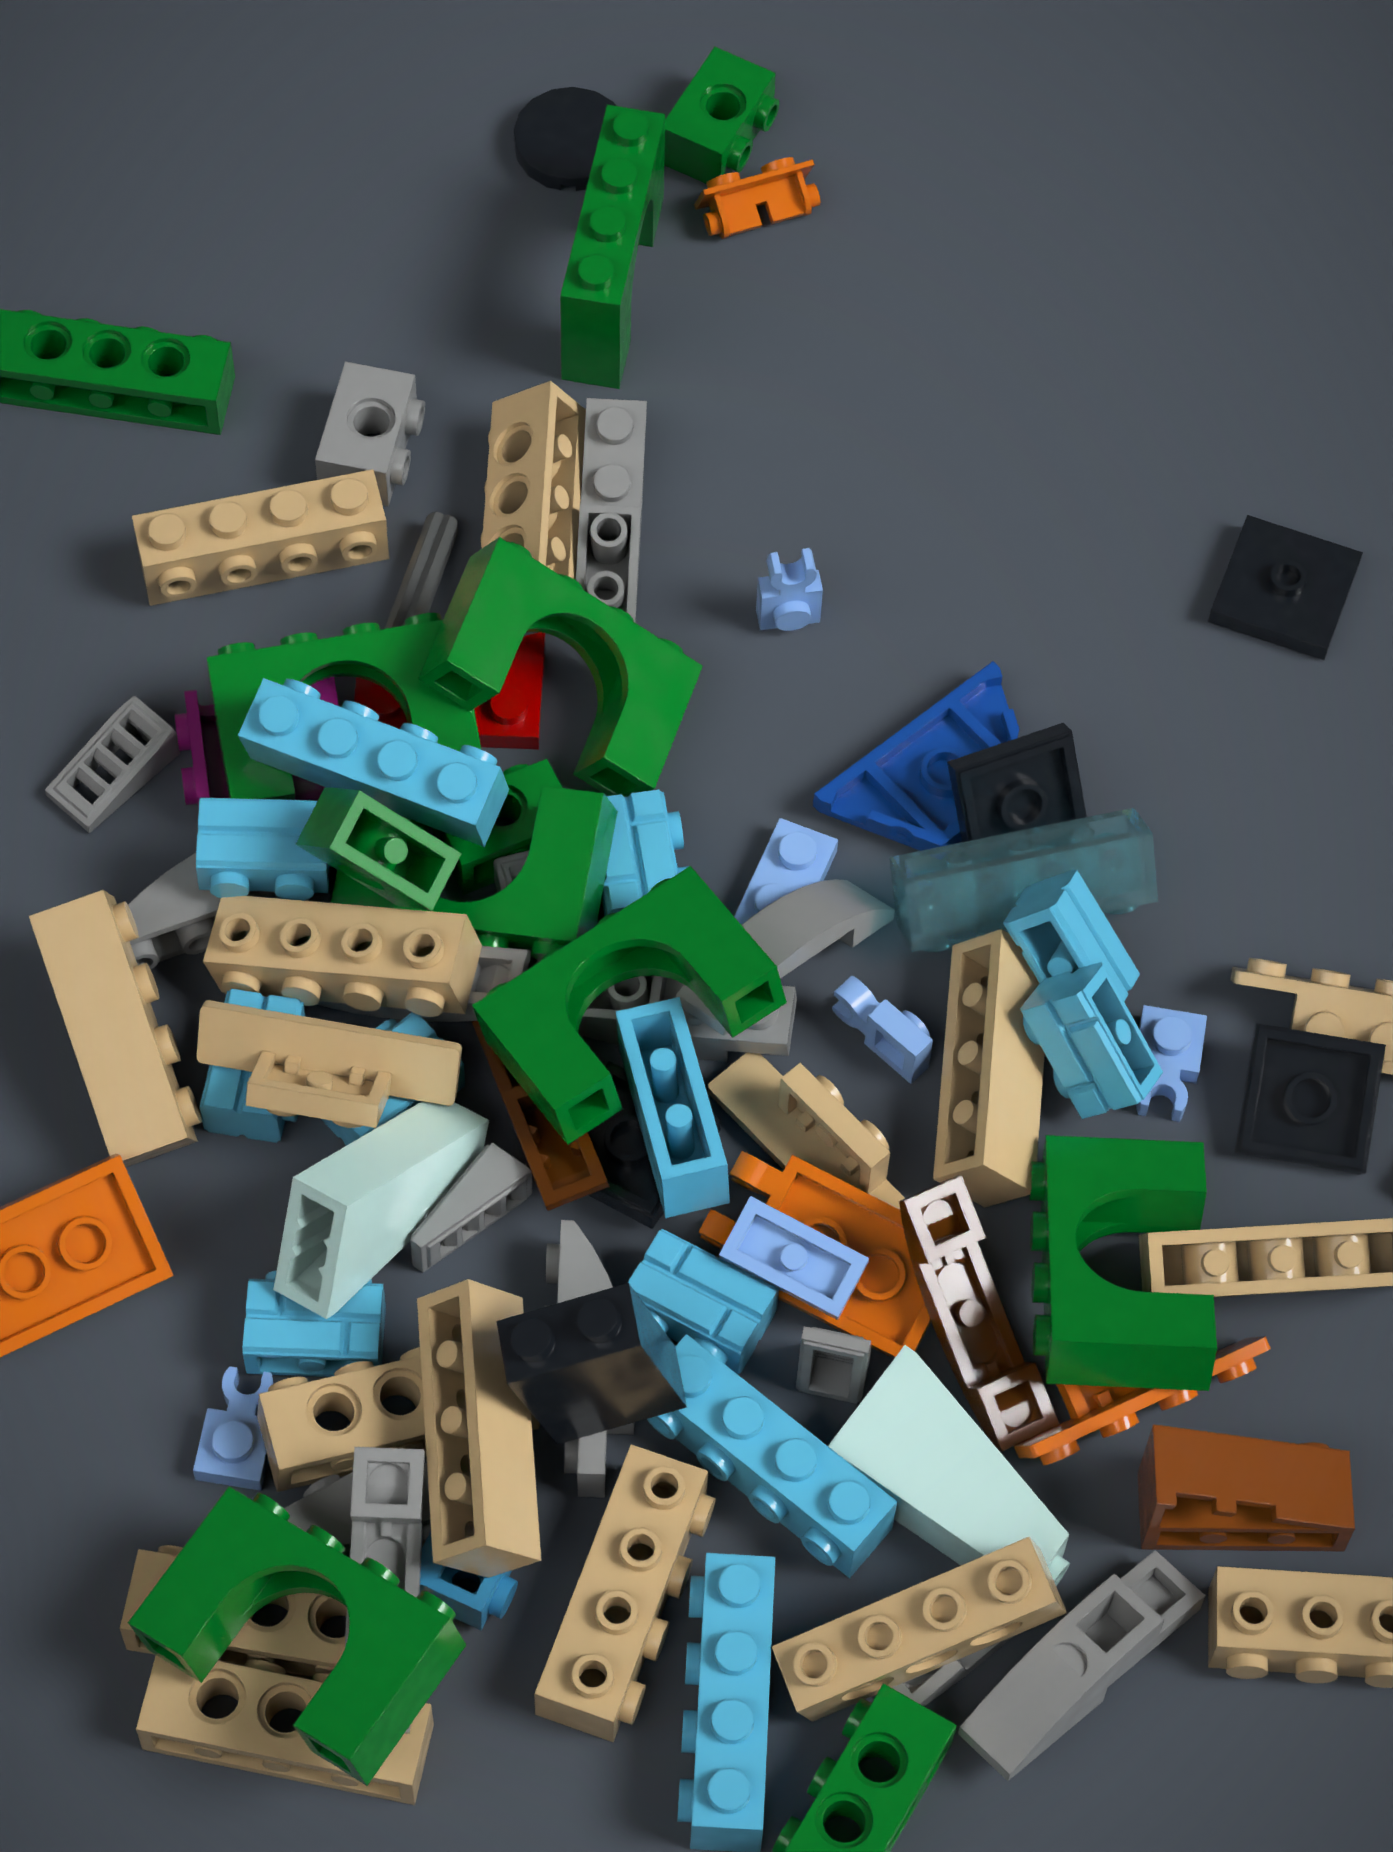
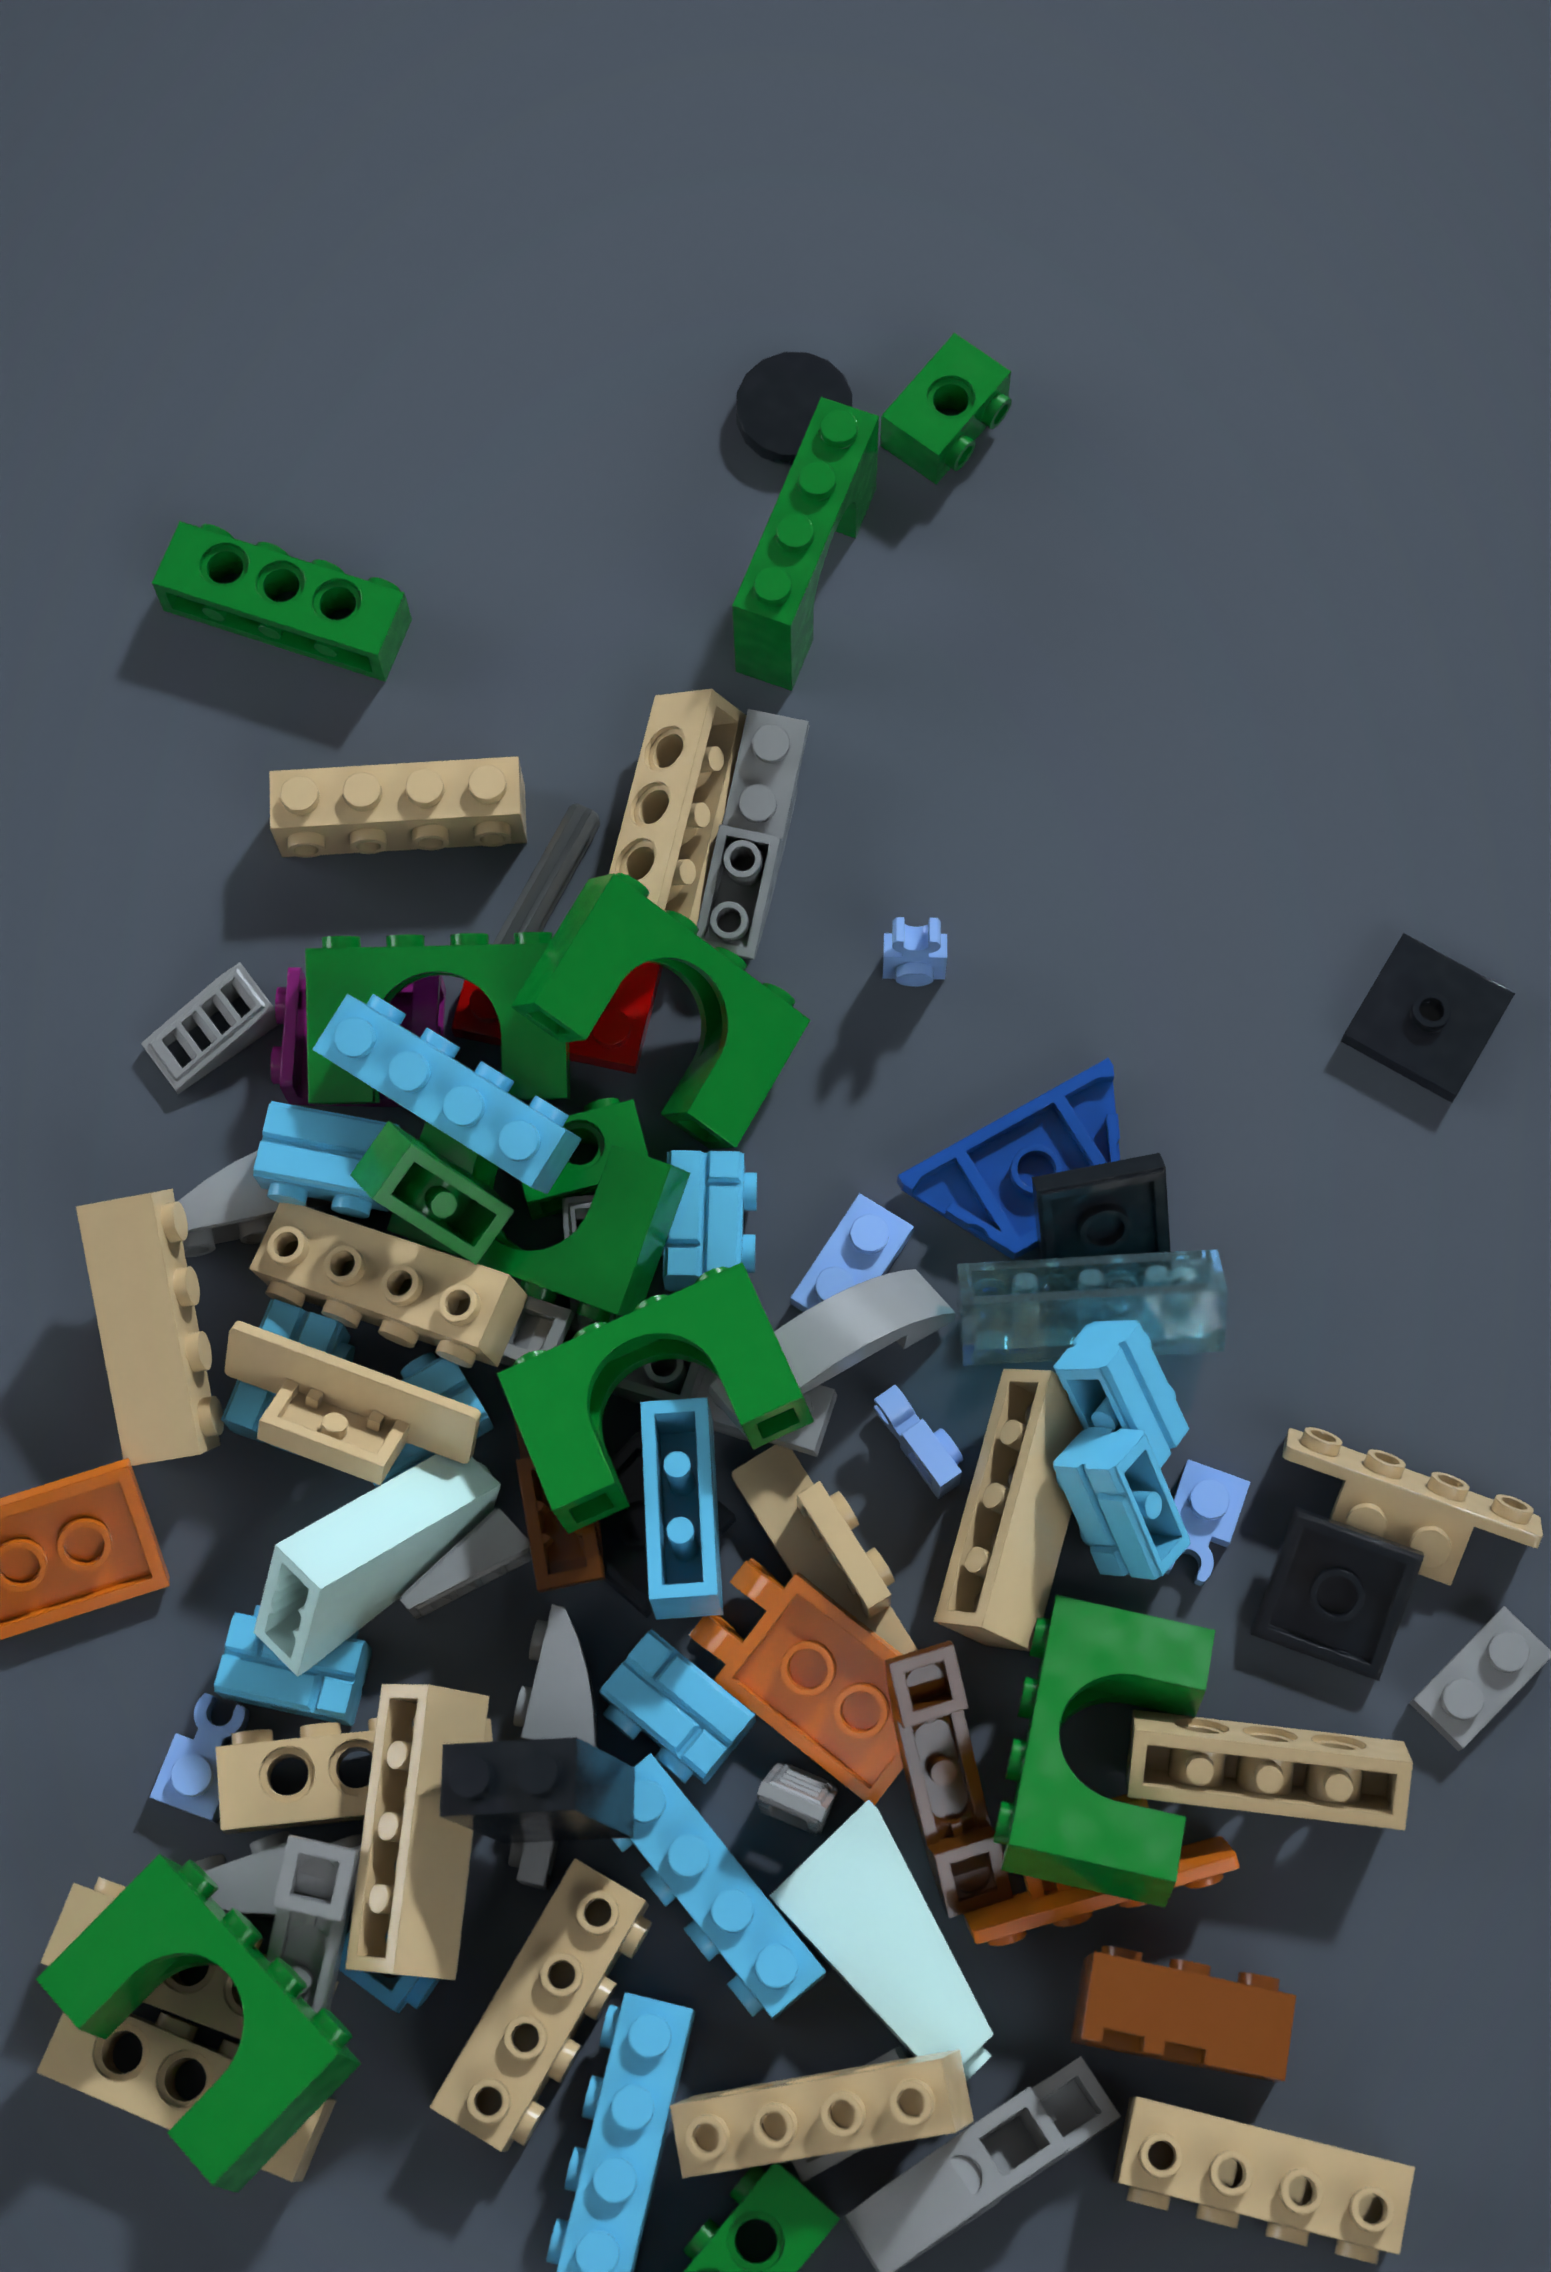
camera: 15 degrees right, 10 degrees up
light grey brick [315,361,425,507] -> none
orange hinge [694,157,821,239] -> none
light blue plate [719,1196,869,1320] -> none

